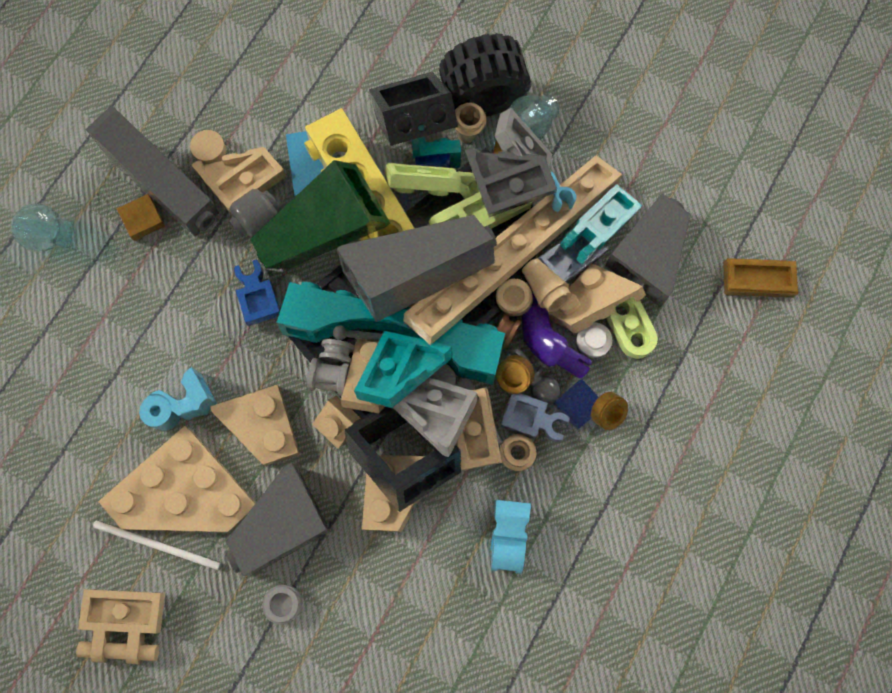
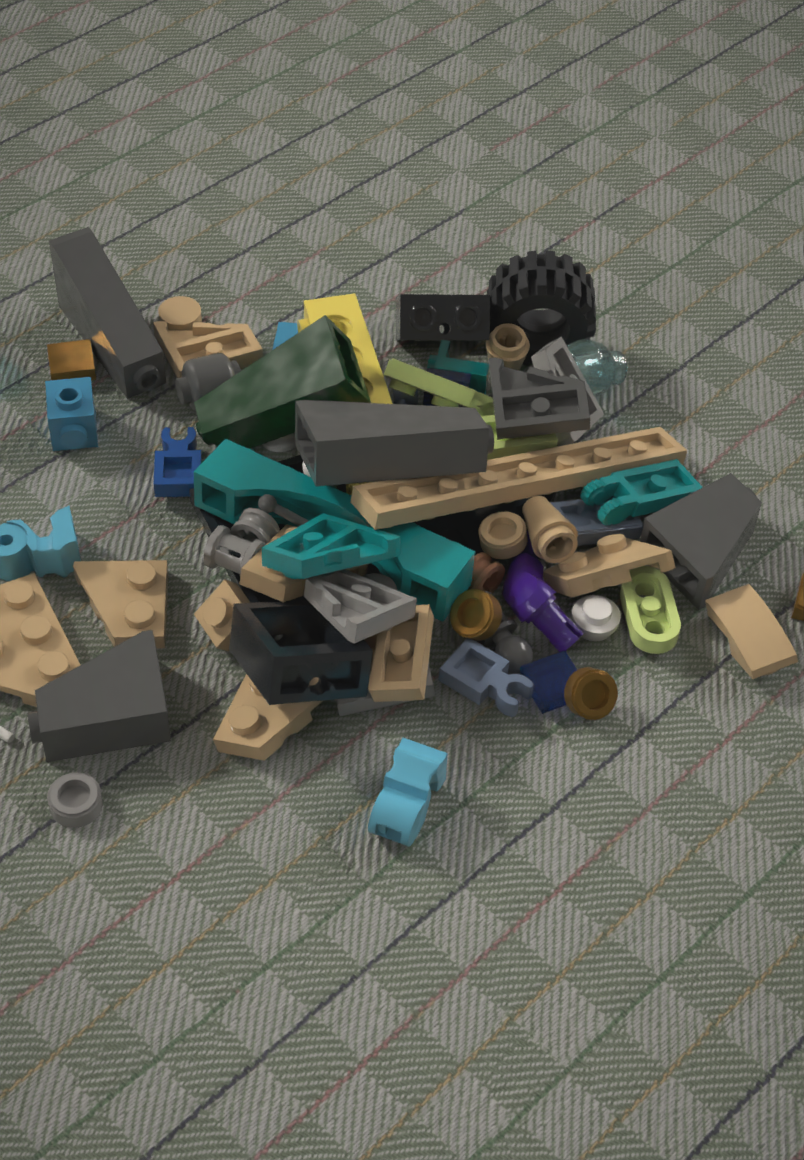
camera: 15 degrees right, 25 degrees down
tan plate [500,434,536,471] -> none
medium azure hand [551,172,577,212] -> none
none -> dark azure brick [45,377,98,451]
none -> tan slope [705,584,798,679]

